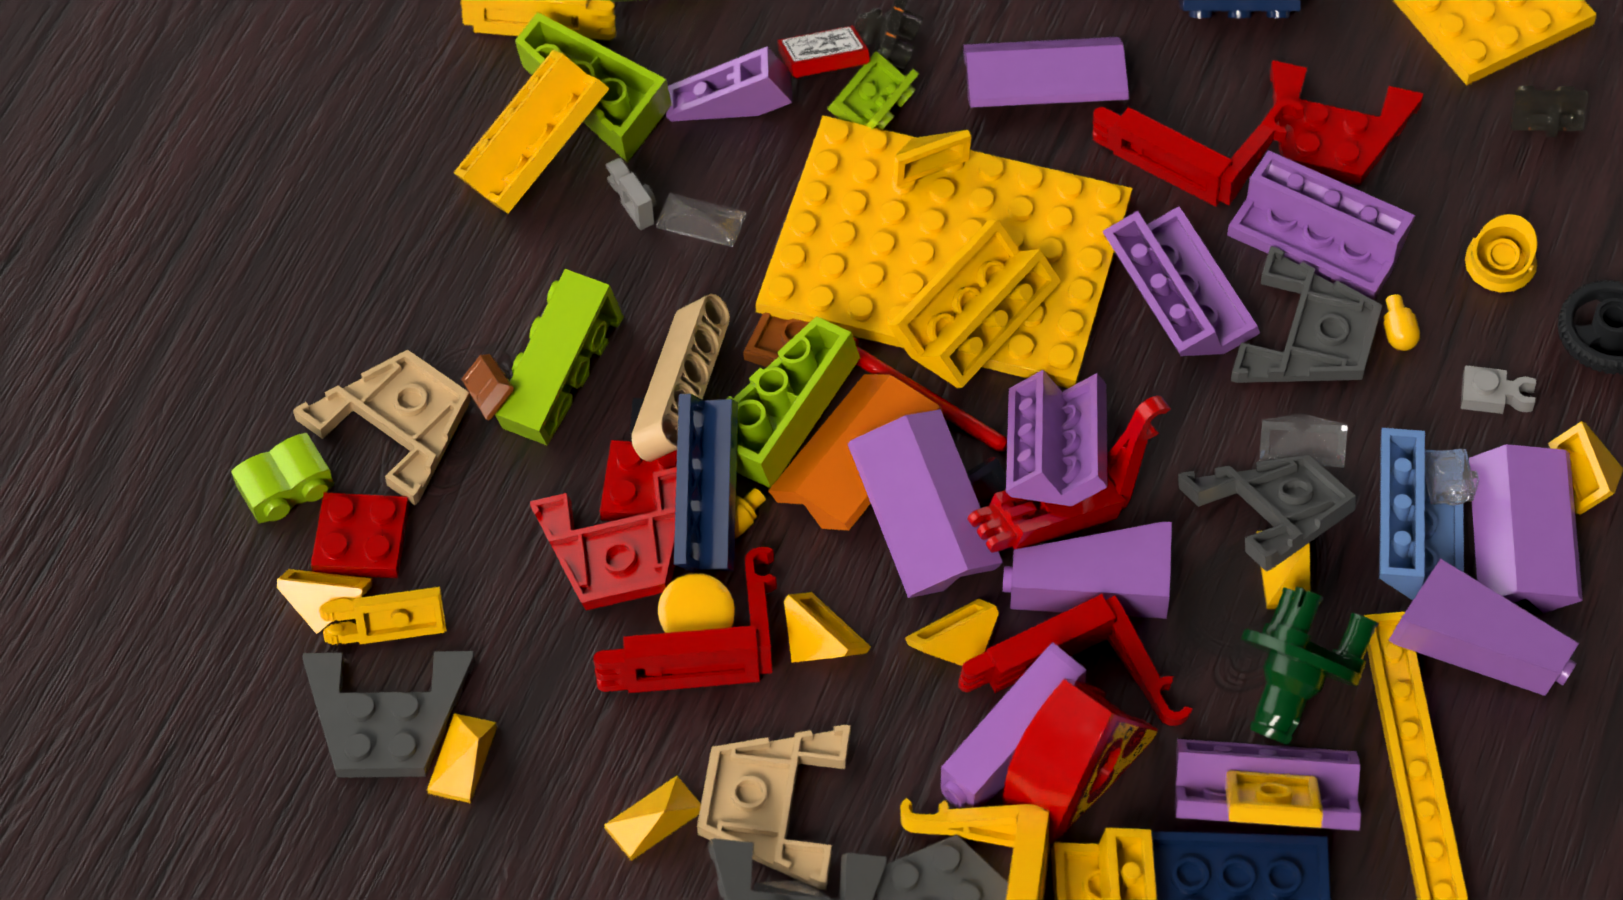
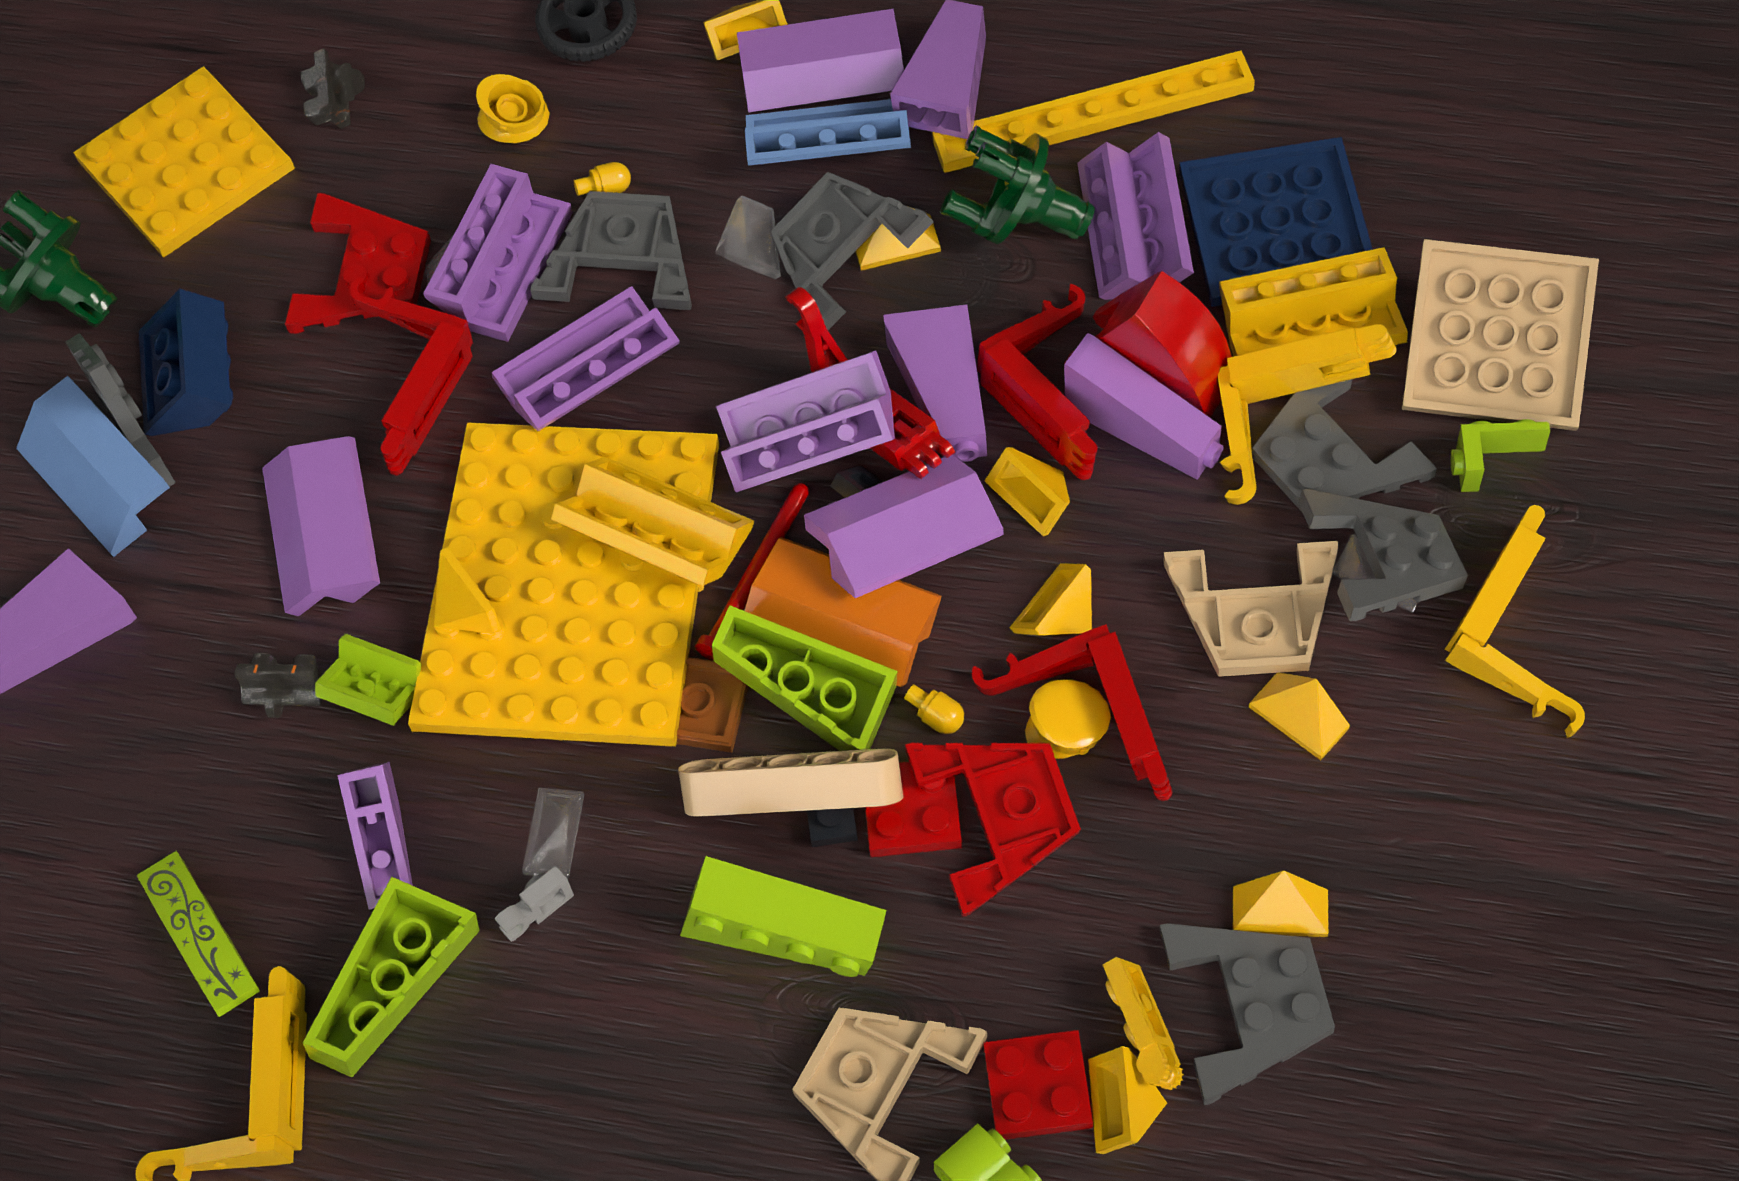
camera: 95 degrees left, 5 degrees up
yellow slope [453,50,610,213] -> none
dark orange tile [461,354,514,421] -> none
dark blue fence [674,394,738,573] -> none
tile [777,26,870,78] -> none
yellow tile [1225,771,1323,828] -> none
clear bracket [1425,449,1479,505] -> none
light grey plate [1461,365,1536,414] -> none

